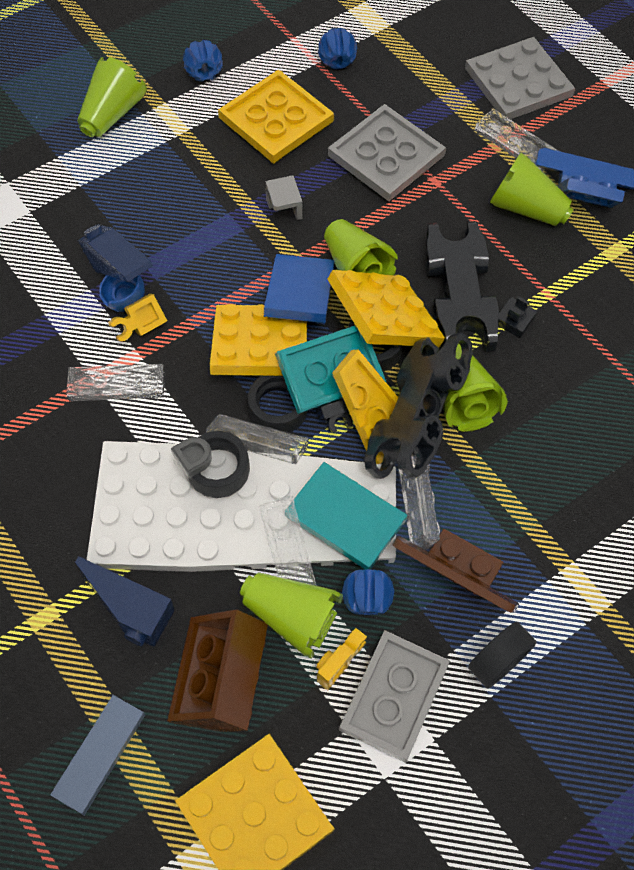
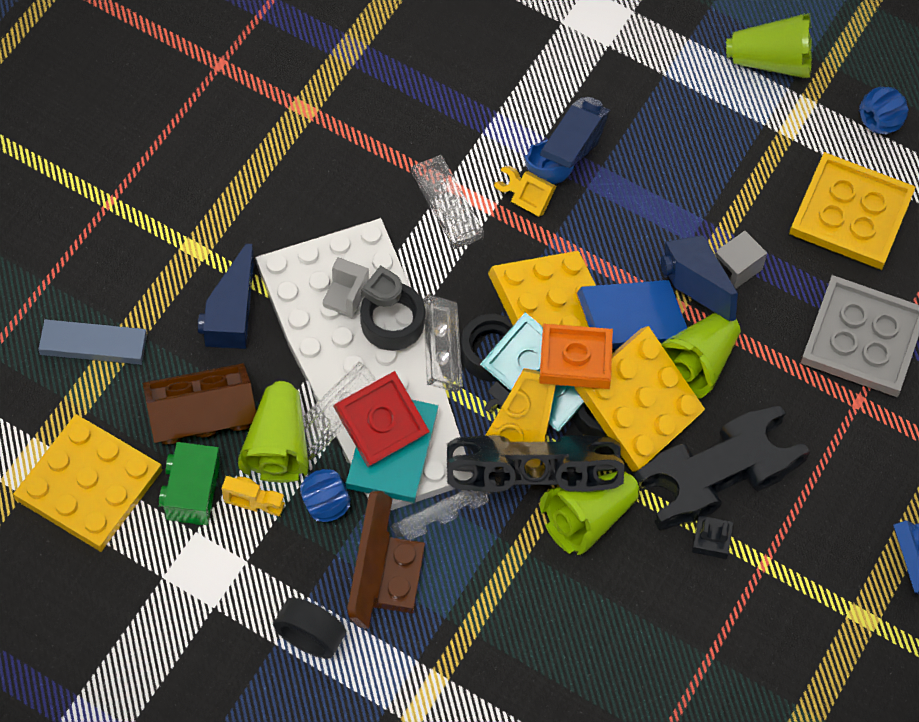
camera: 65 degrees right, 0 degrees up
light grey plate [339,630,450,763] -> none
lime cone [490,153,574,226] -> none
none -> green brick [159,442,221,526]
none -> light grey panel [323,257,369,318]
none -> red tile [333,371,430,467]
none -> orange tile [539,323,613,389]
none -> dark blue slope [660,235,738,321]

